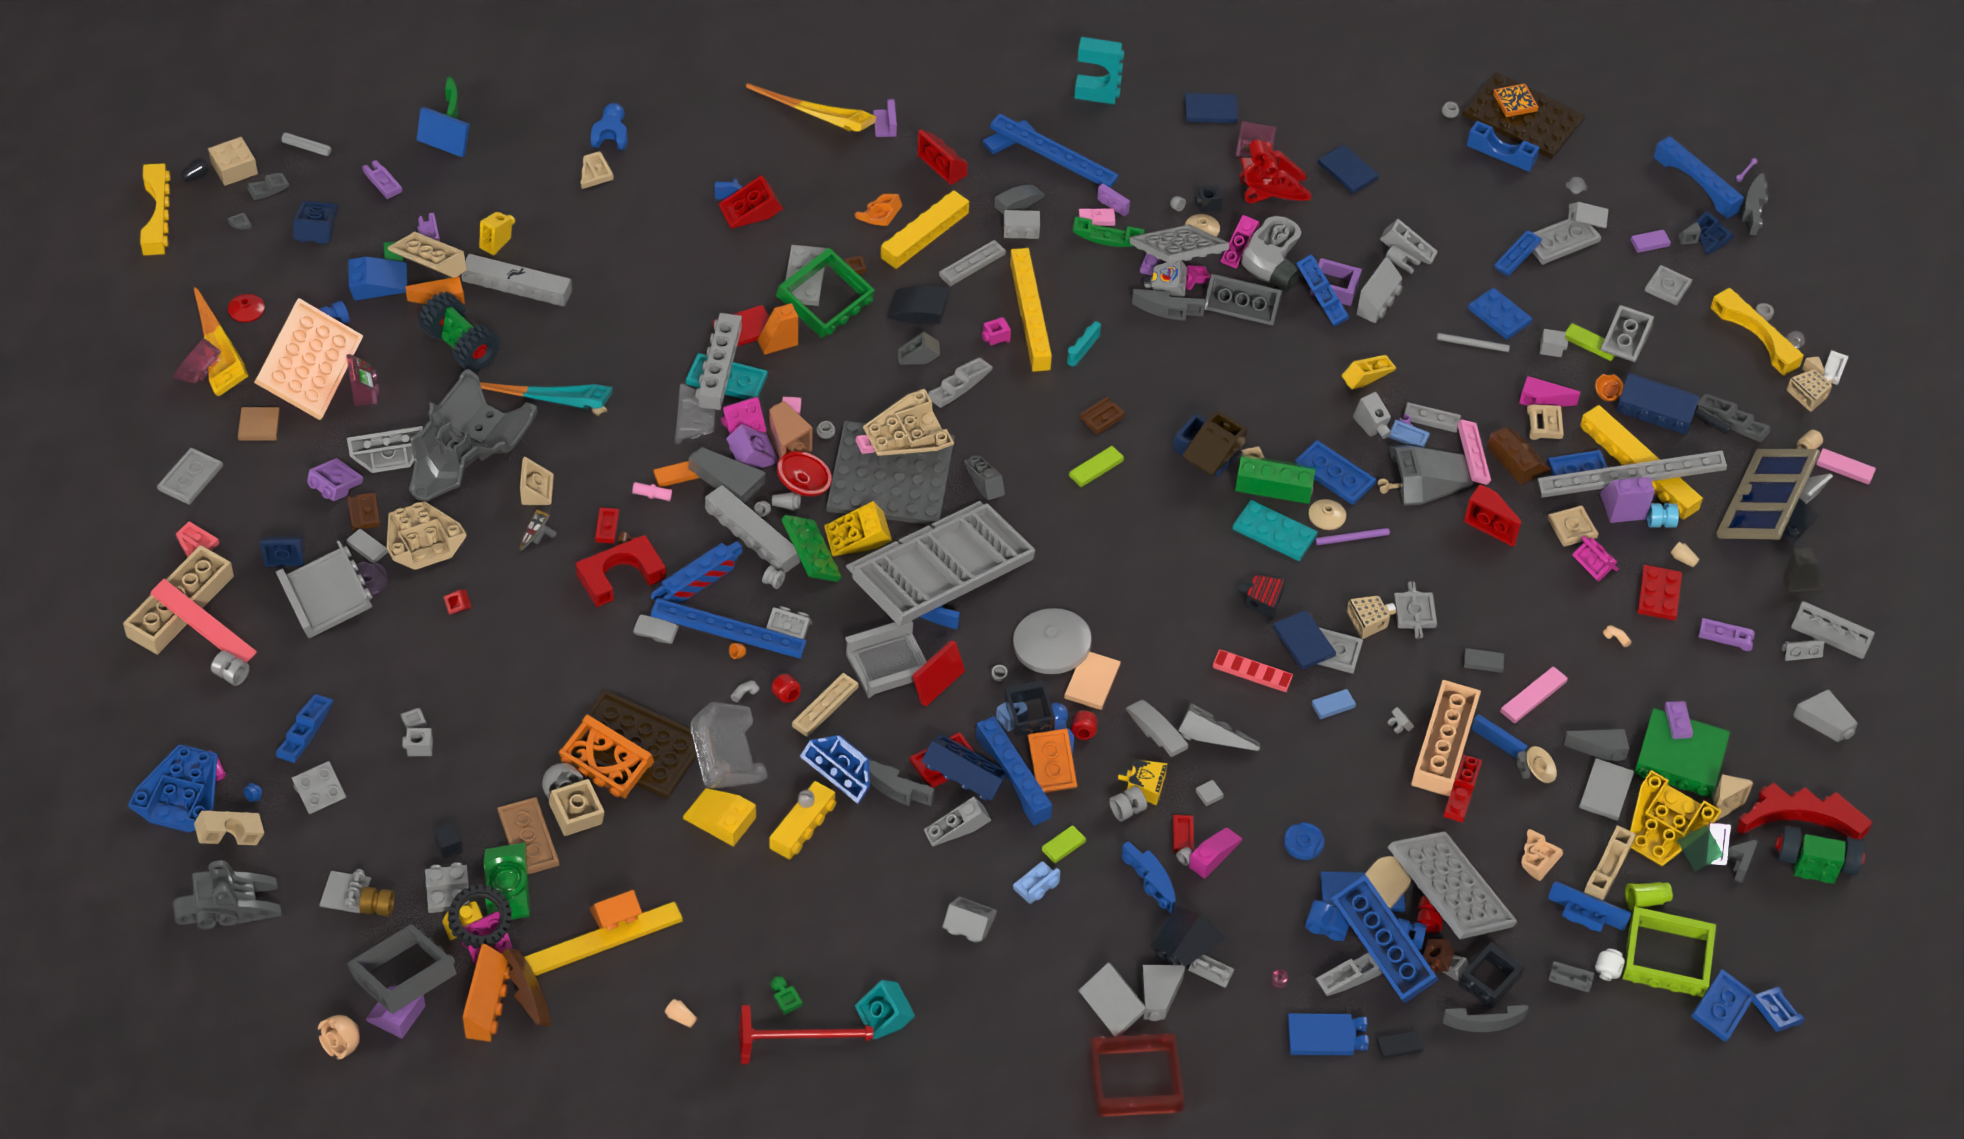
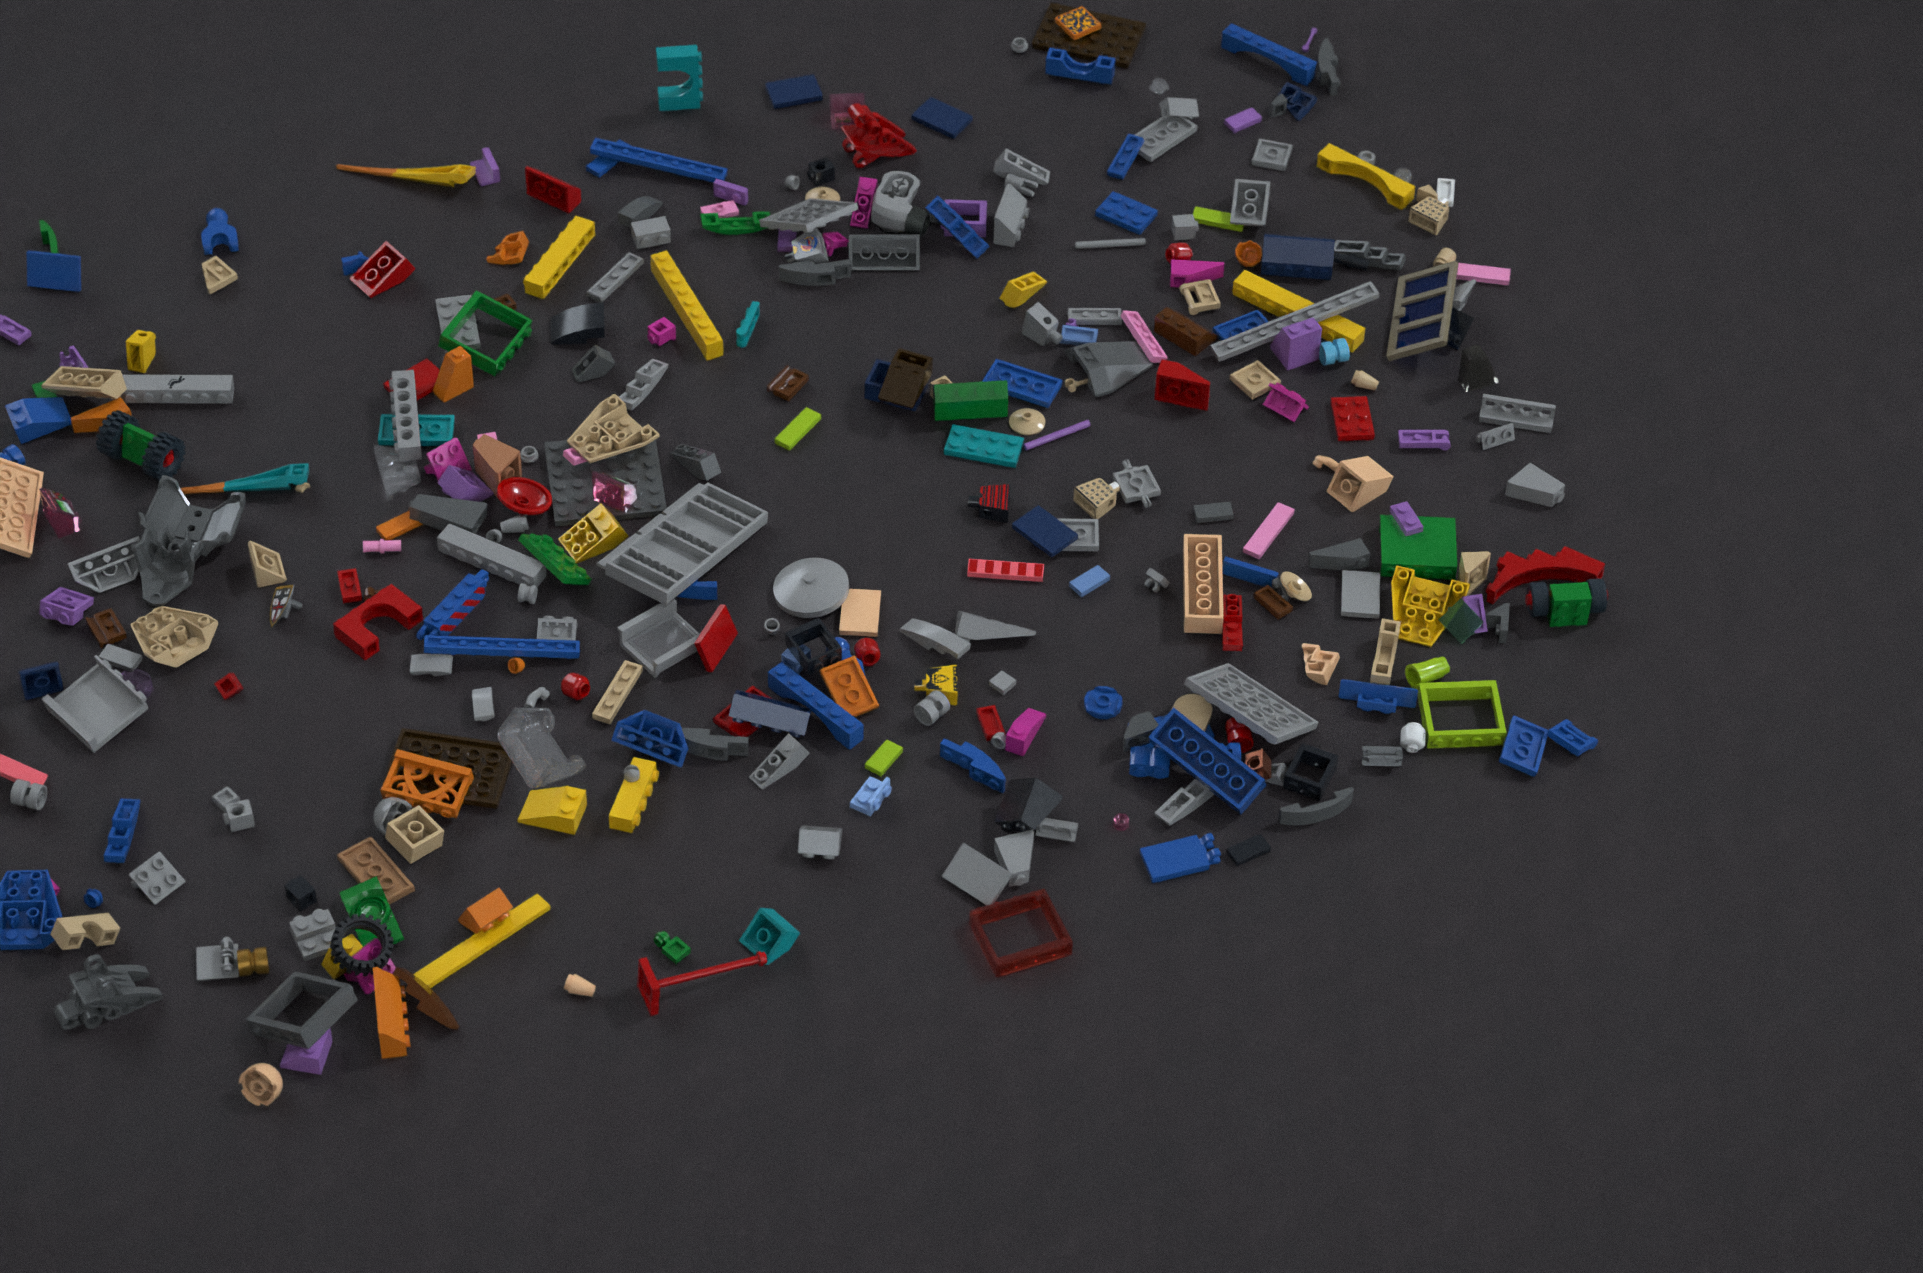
camera: 15 degrees left, 5 degrees down
none -> light grey slope [472,687,495,721]
none -> clear pink slope [592,471,637,513]
none -> dark grey slope [1122,711,1159,752]
none -> red head [1165,242,1193,264]
none -> reddish brown plate [1253,585,1293,620]
none -> light nougat slope [1326,456,1394,512]

